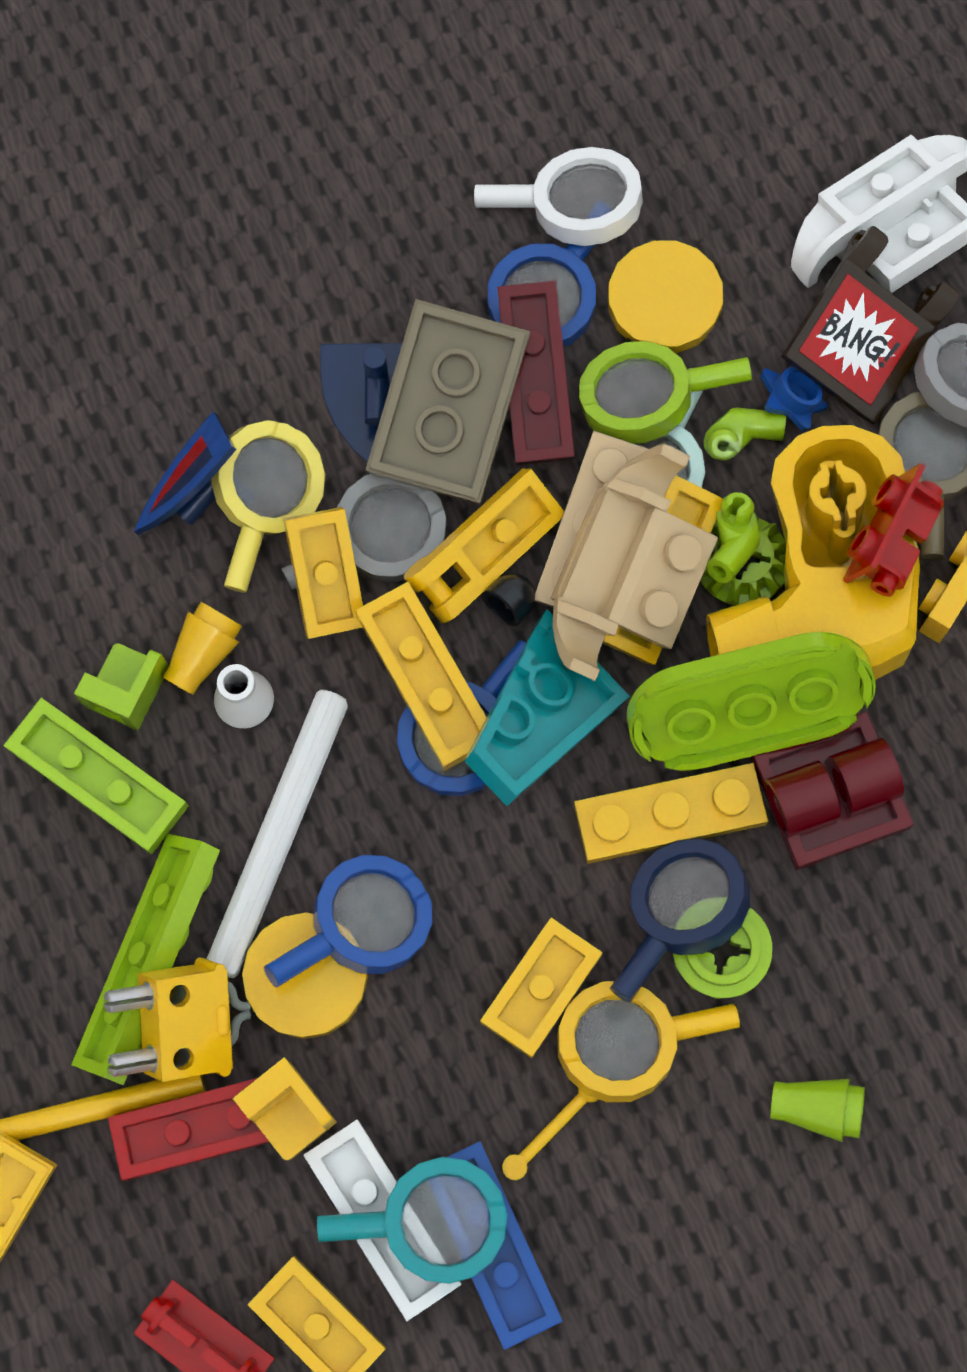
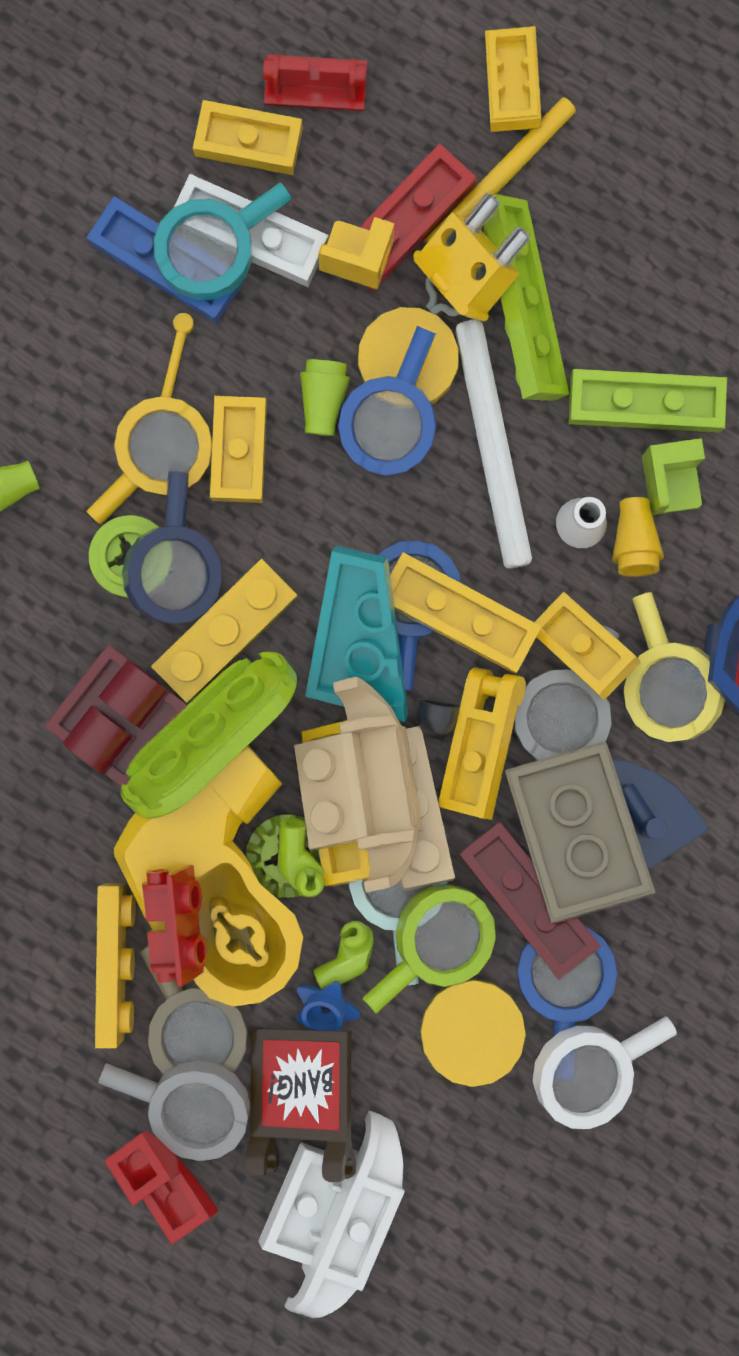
camera: 145 degrees right, 10 degrees up
none -> lime cone [300,359,350,436]

